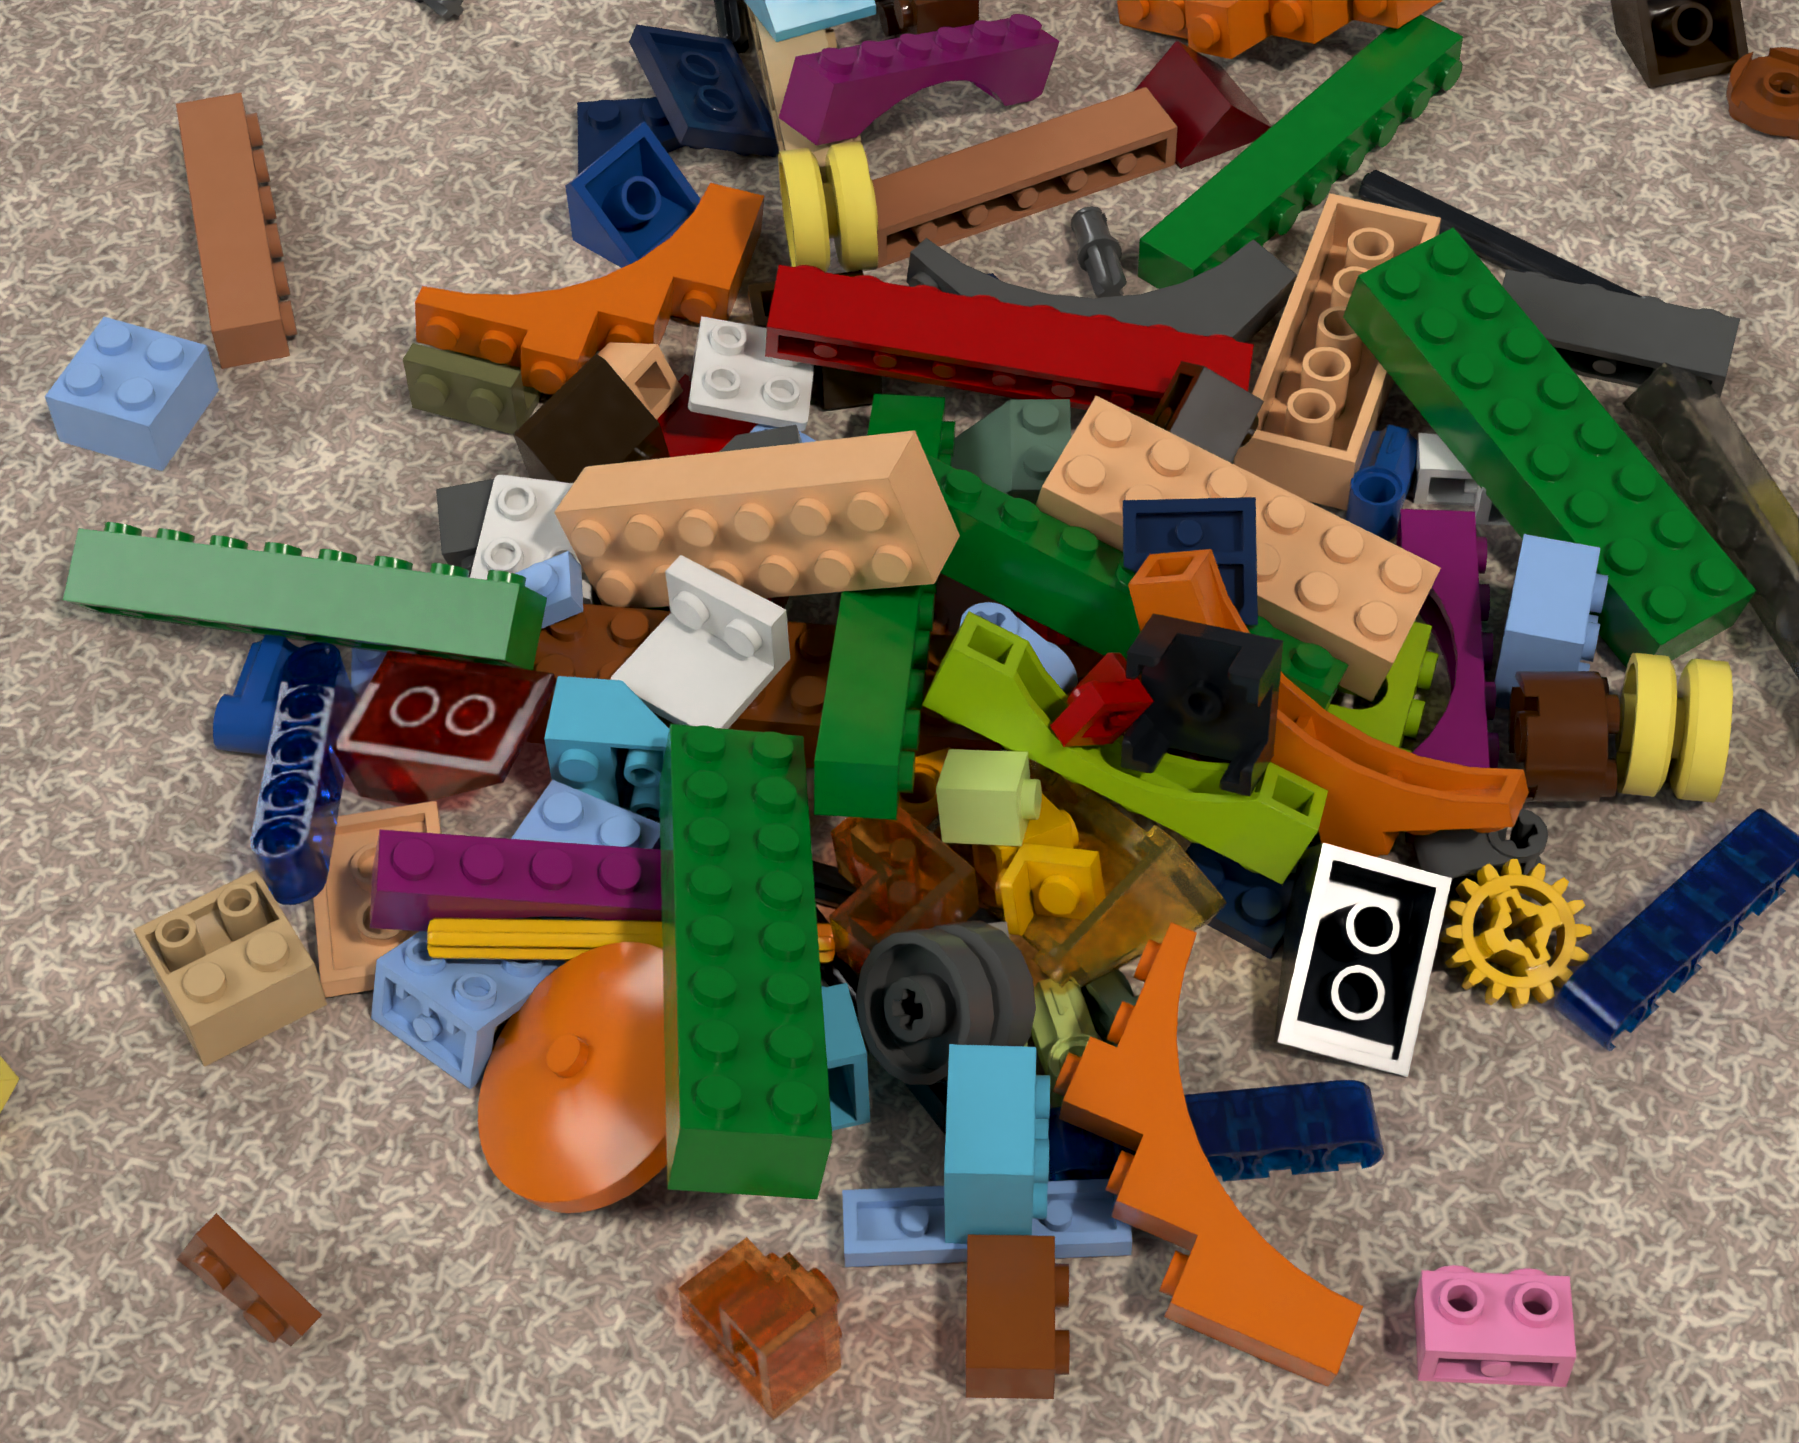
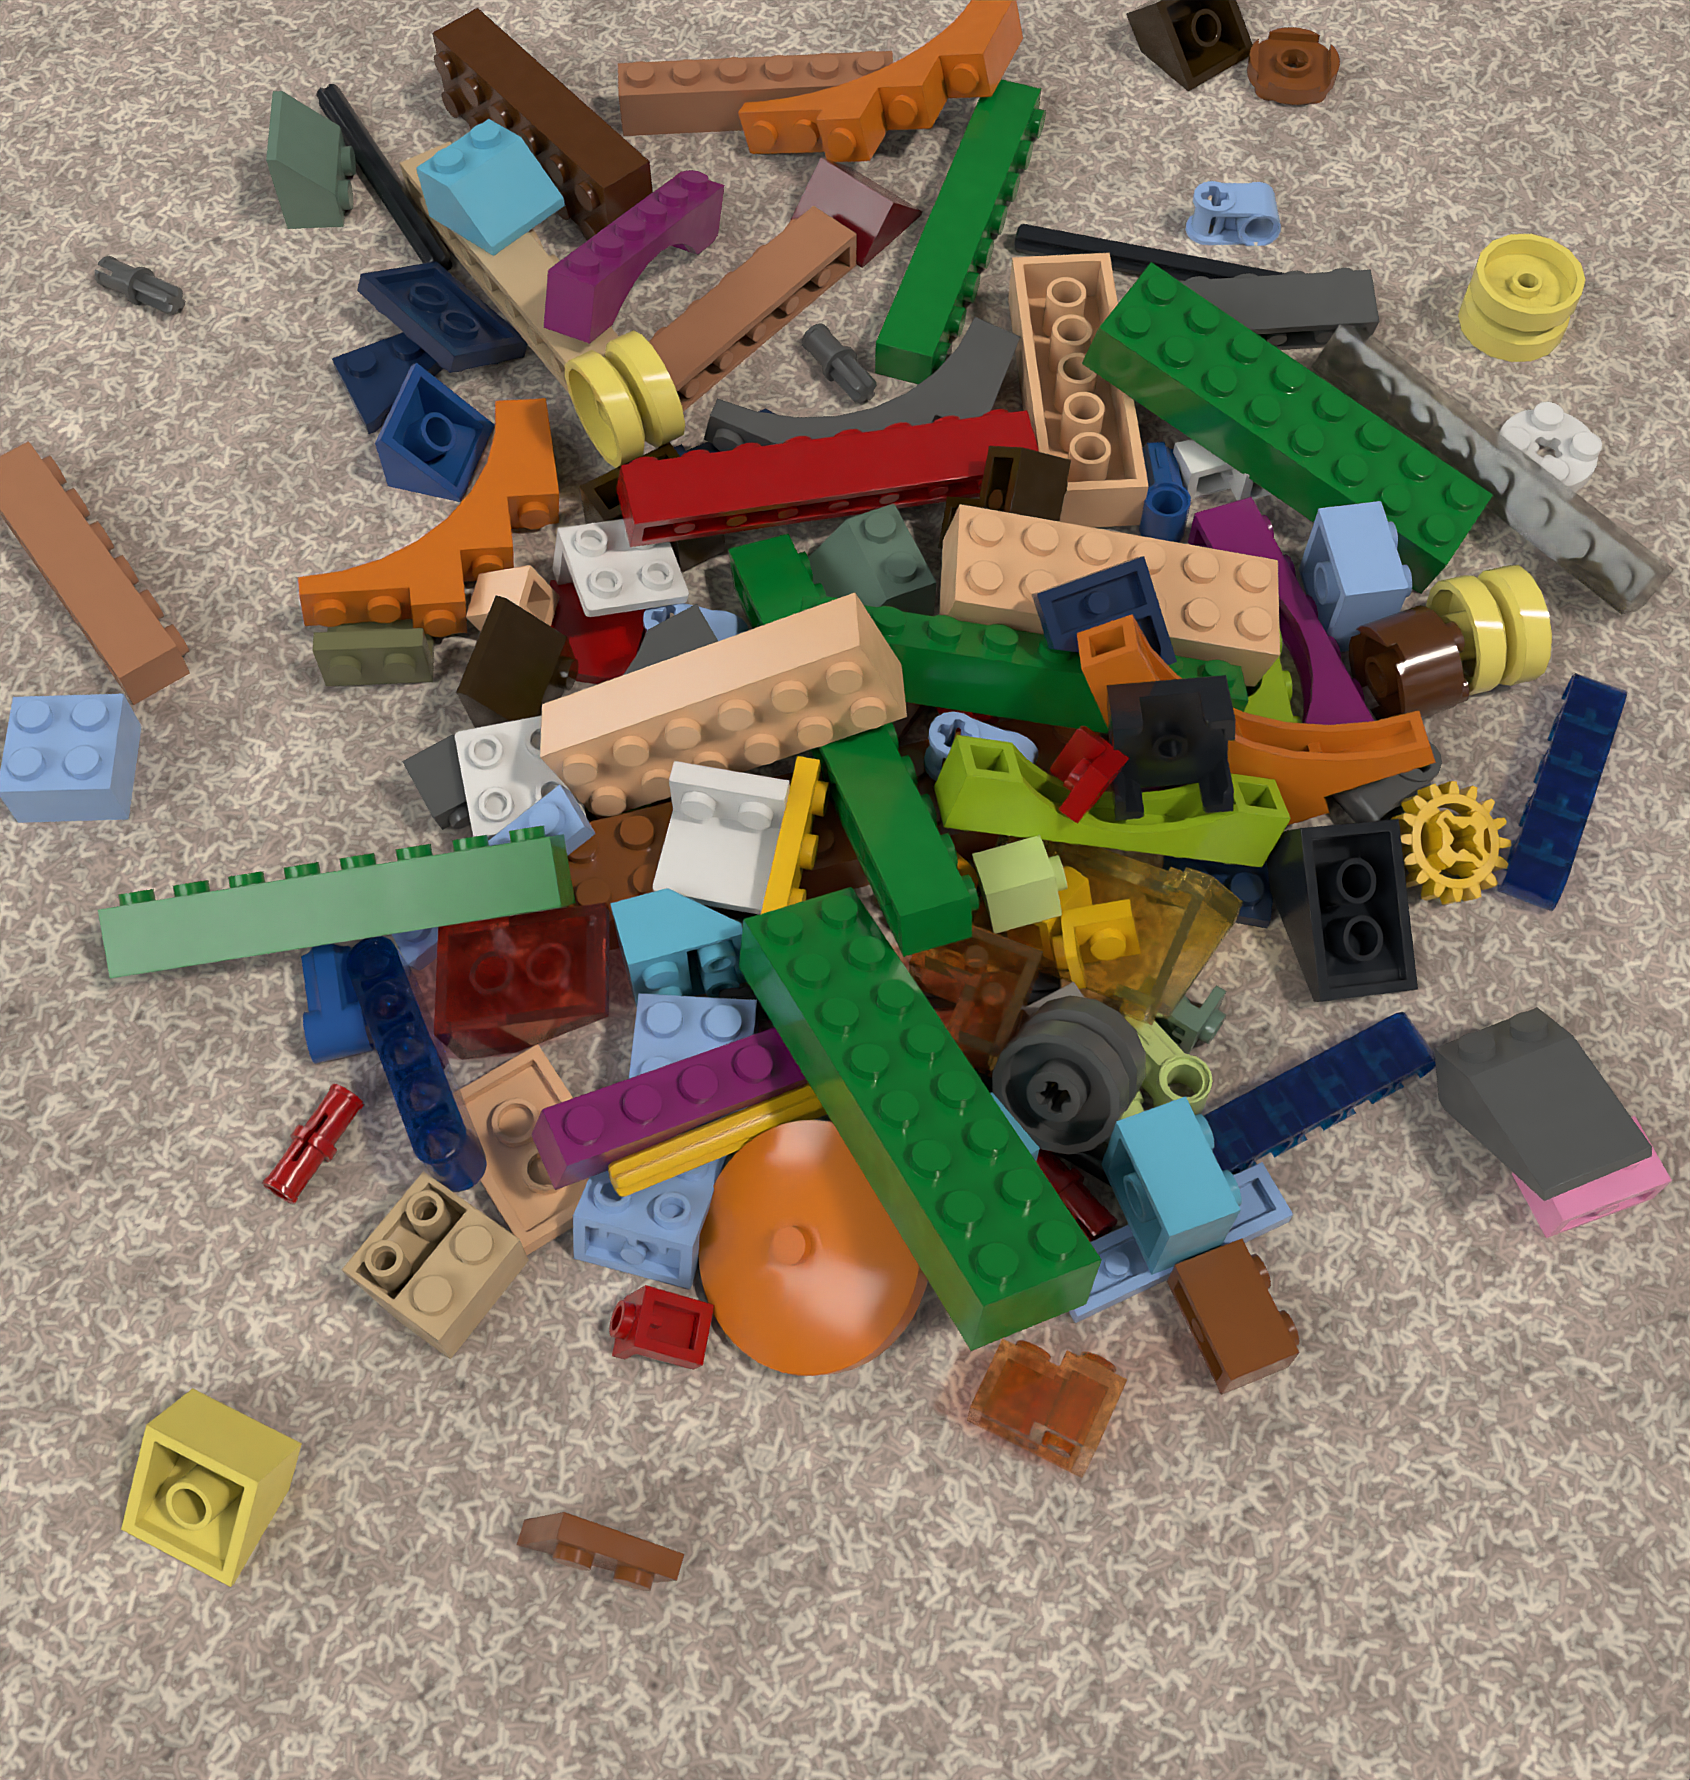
camera: 25 degrees left, 10 degrees up
orange arch [1053,922,1363,1387] -> none
none -> red pin [262,1083,365,1204]
none -> red bracket [609,1285,714,1370]
none -> yellow plate [761,756,830,914]
none -> red pin [1036,1148,1118,1242]
none -> light blue piece [1185,181,1281,246]
none -> dark grey slope [1434,1007,1652,1201]

